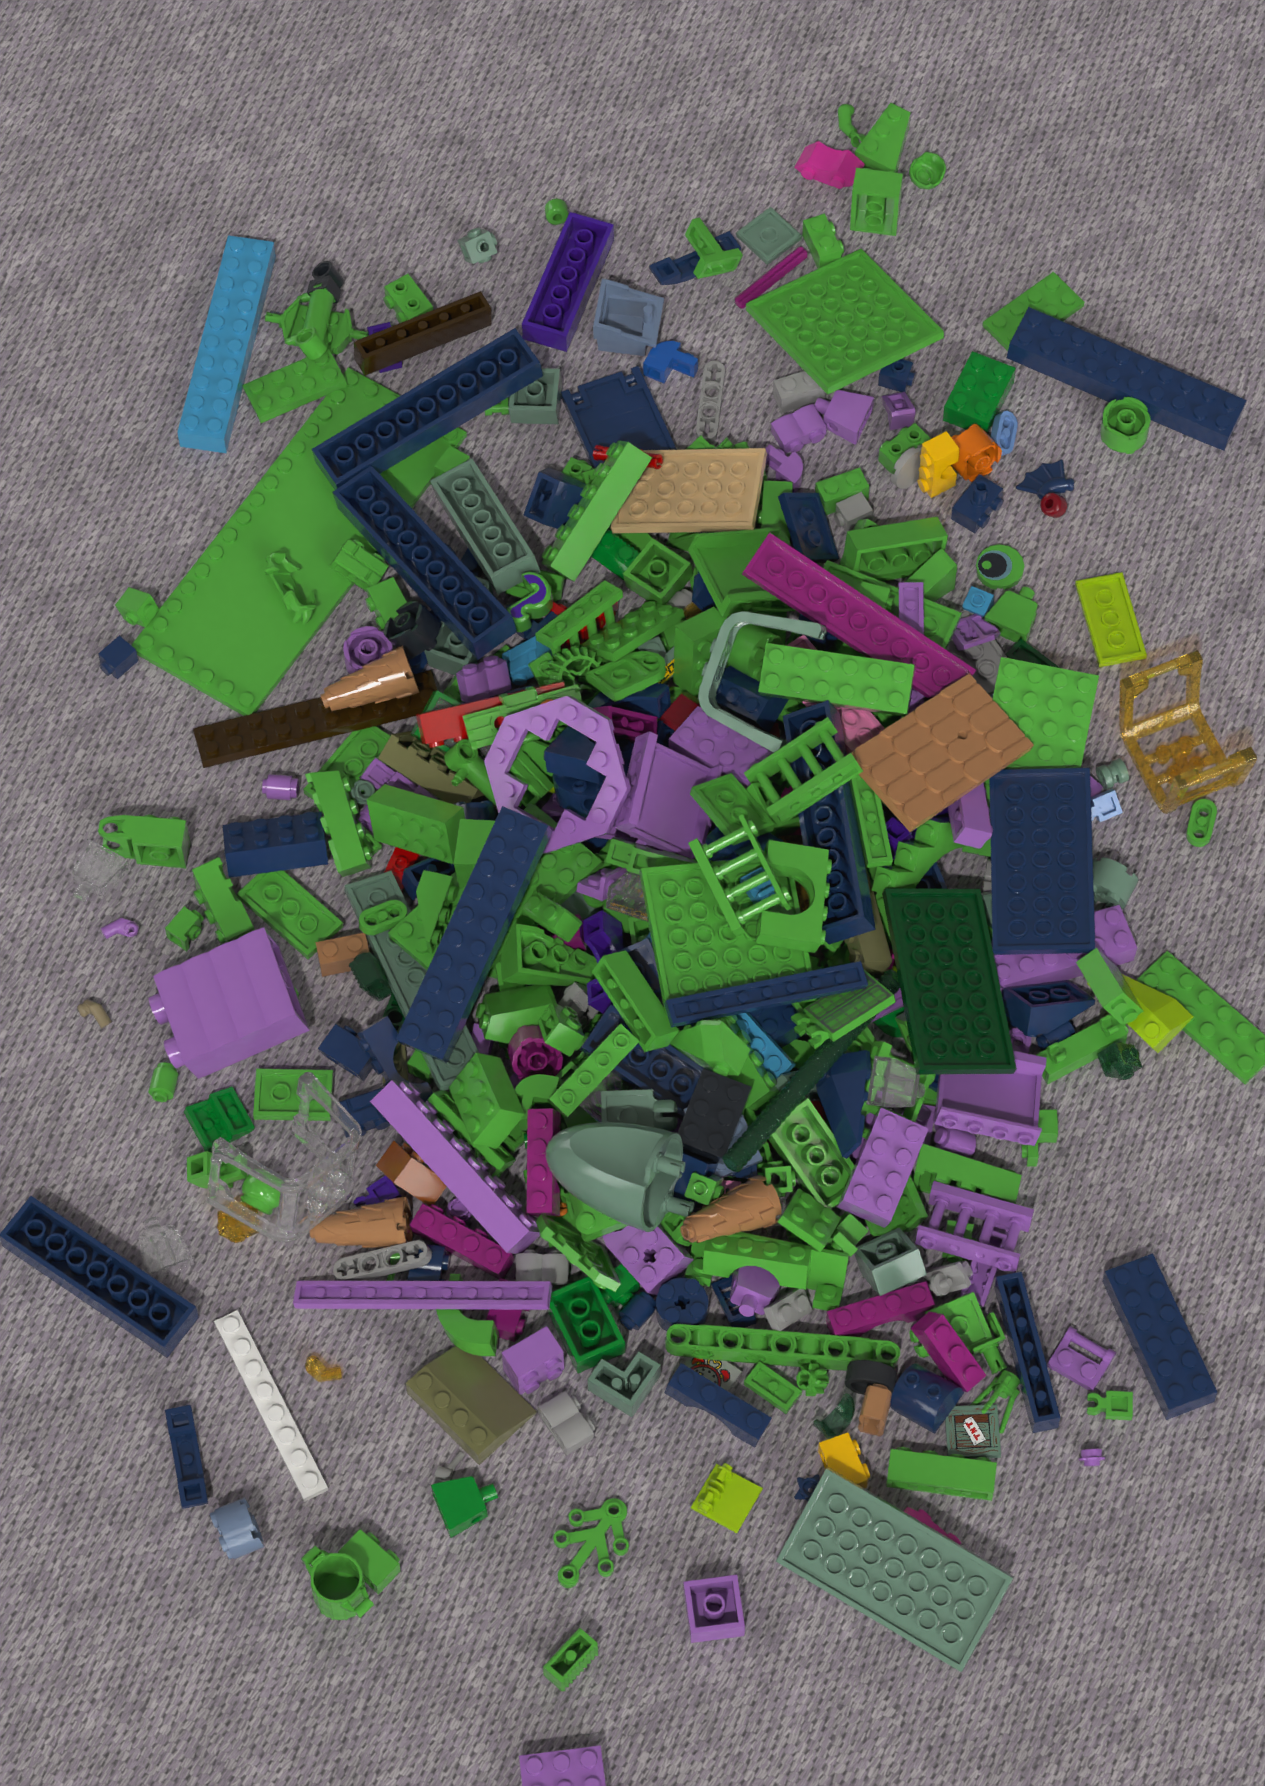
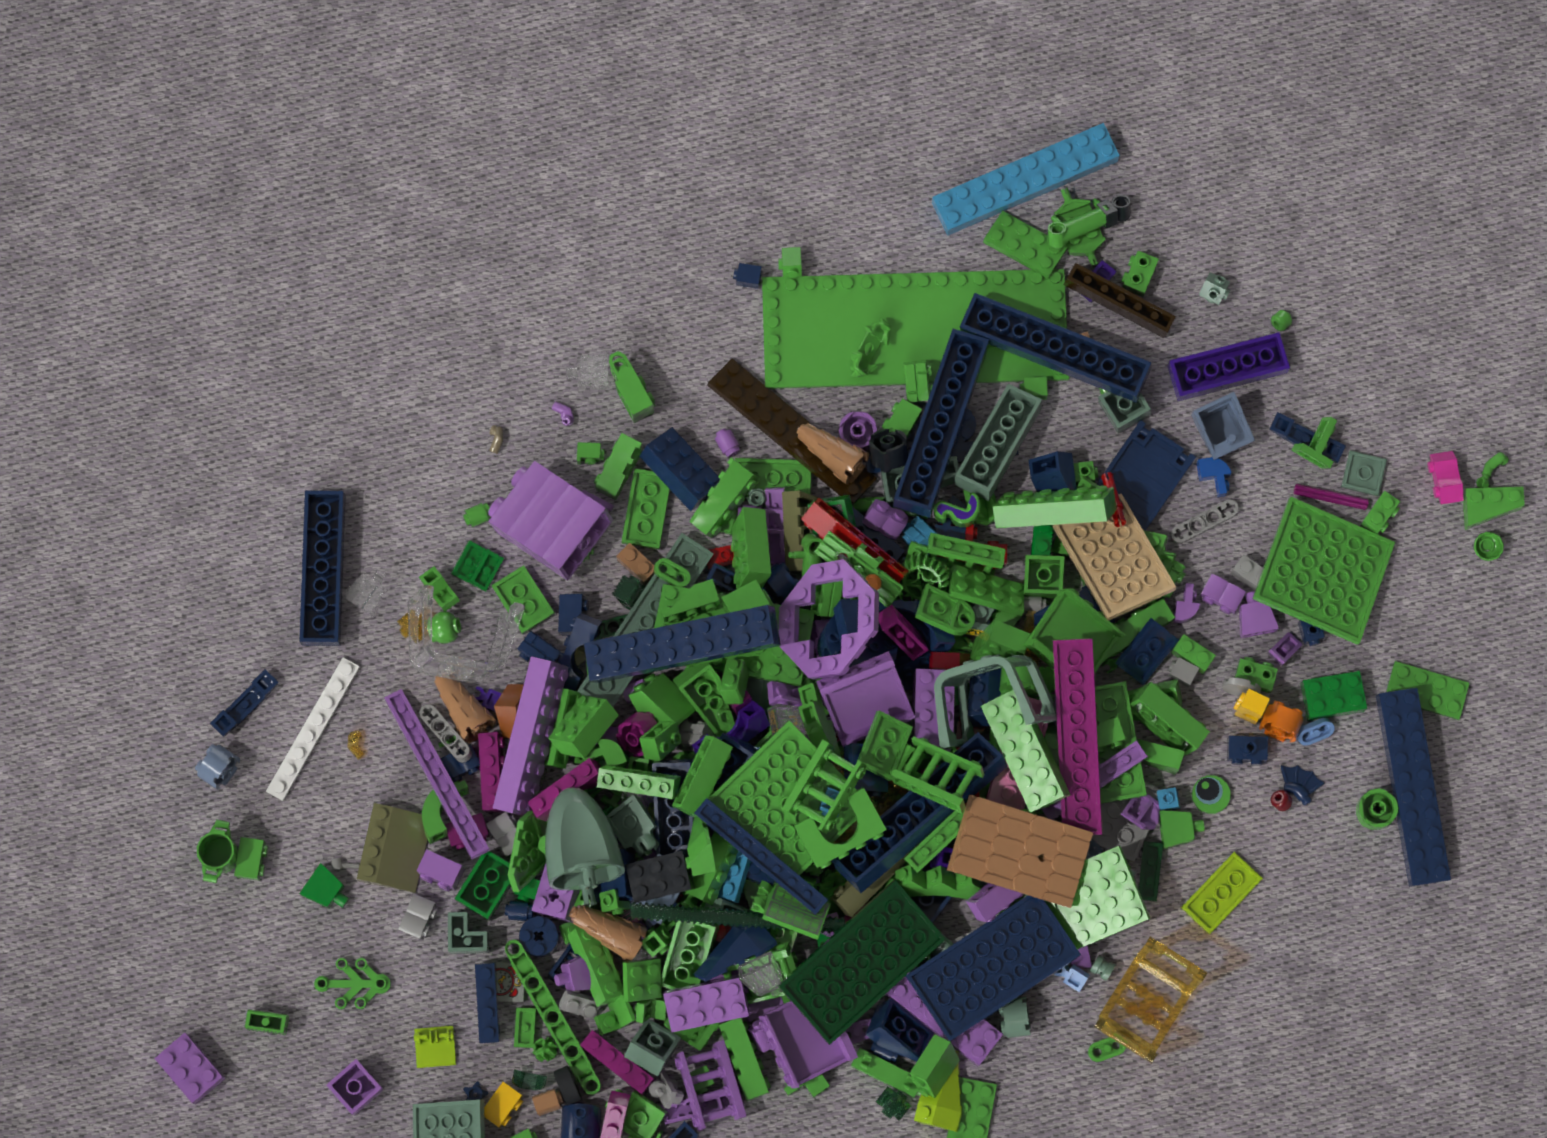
camera: 55 degrees right, 15 degrees up
bright green brick [850,168,903,236] -> none

